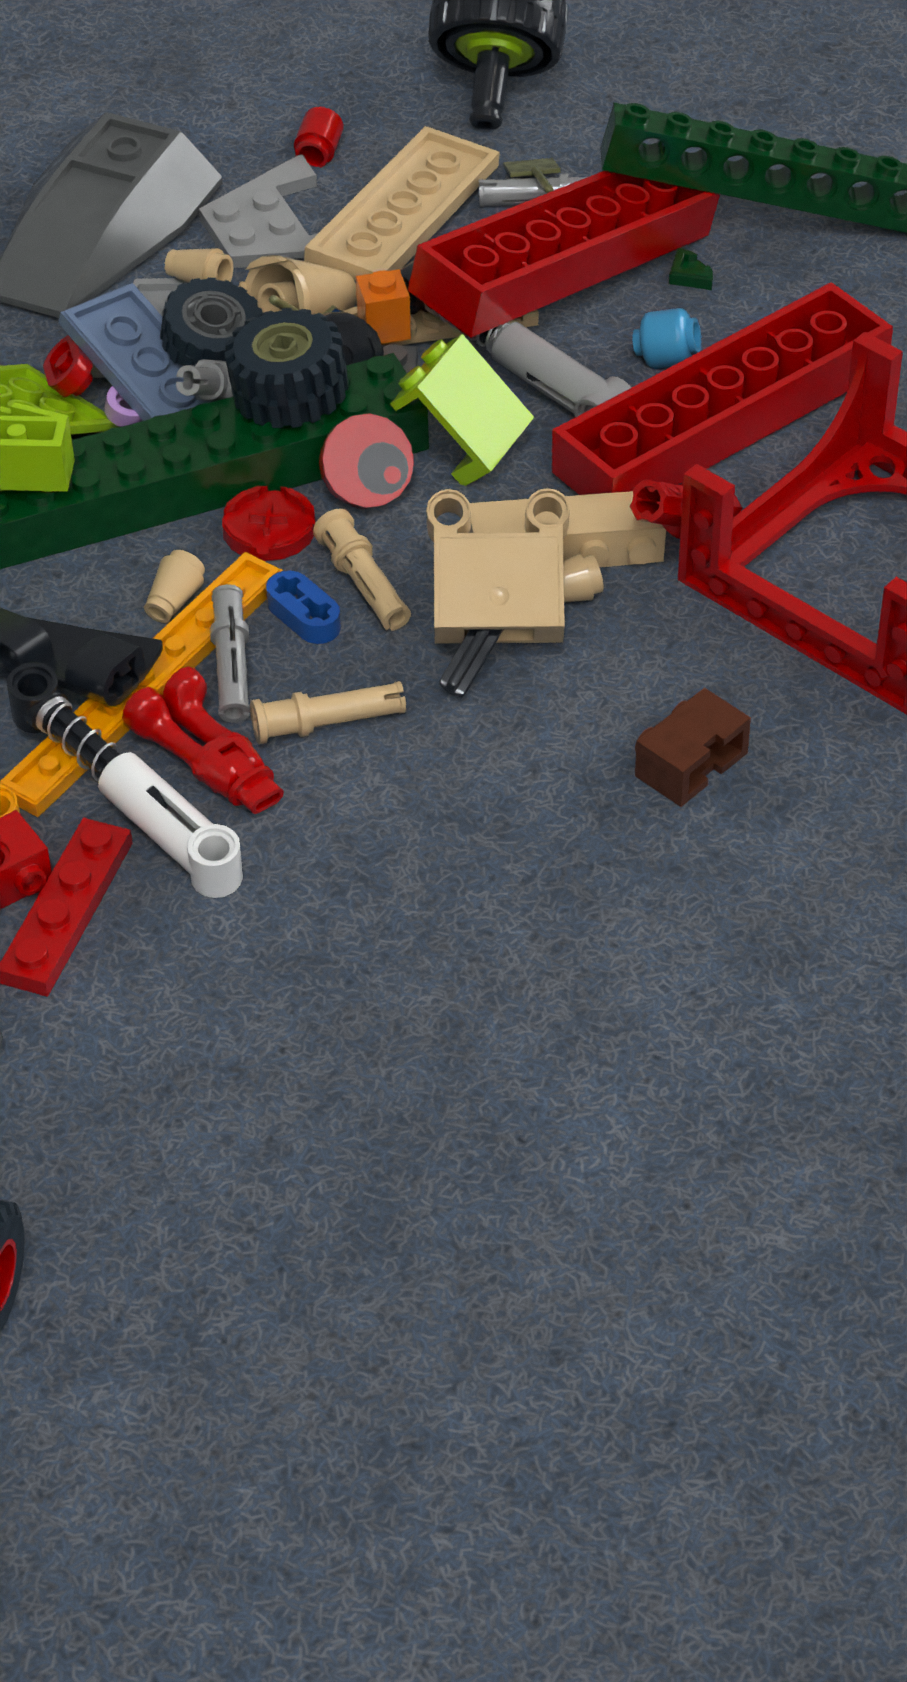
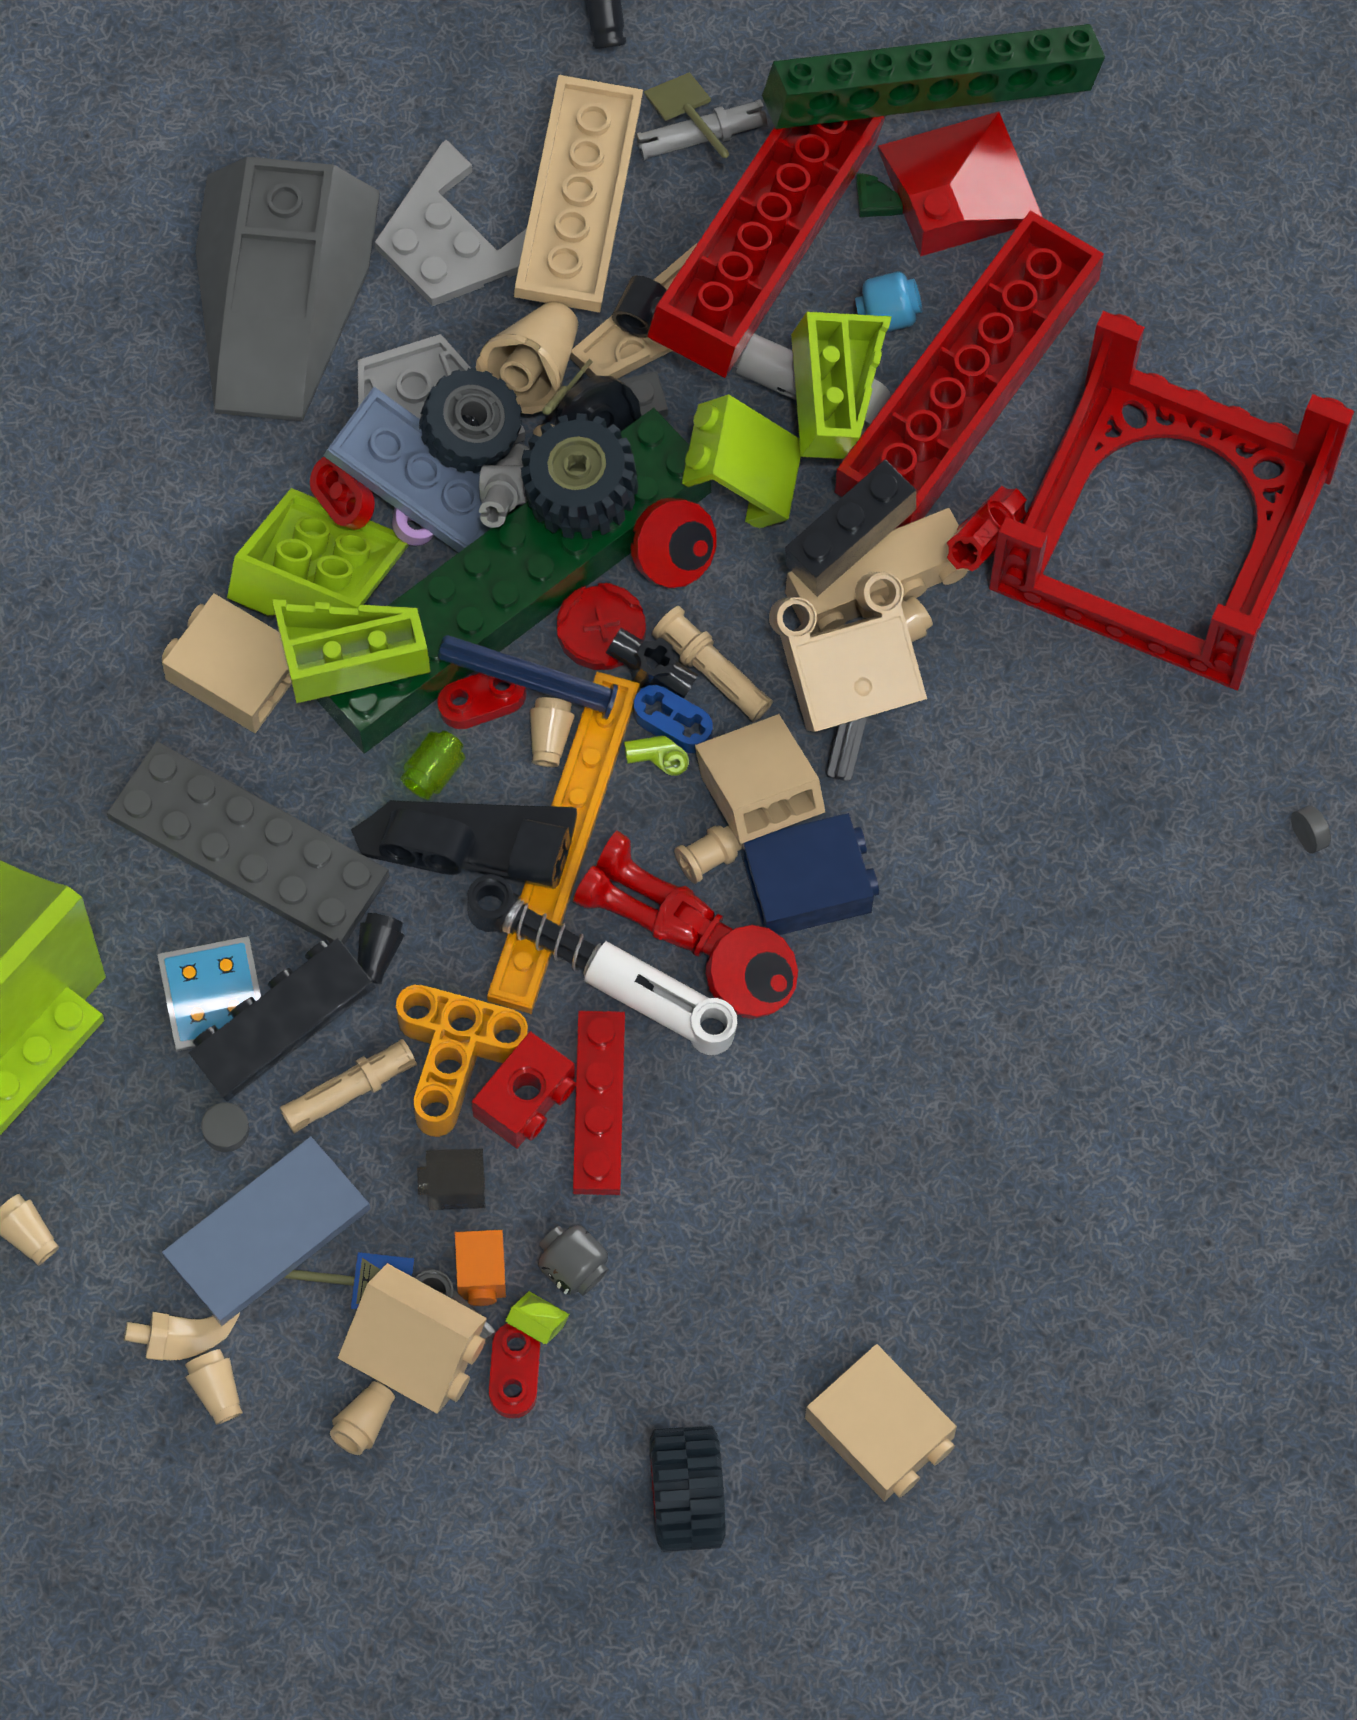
camera: 20 degrees left, 20 degrees up
tan cone [165,248,233,283] -> none
light grey pin [210,584,250,723] -> none
red brick [294,107,344,168] -> none
orange brick [356,269,411,344] -> none
copper brick [635,688,751,807] -> none
none -> clear neon green brick [400,730,466,800]
none -> red plate [437,673,527,729]
none -> dark blue axle [438,635,618,720]
none -> black axle [605,628,698,698]
none -> lime arm [624,736,689,776]
none -> tan brick [695,714,825,844]
none -> red tile [705,925,798,1019]
none -> dark blue brick [741,813,879,935]
none -> black brick [785,459,916,597]
none -> lime wedge [791,312,892,459]
none -> tan brick [805,1344,957,1502]
none -> red slope [878,112,1042,257]

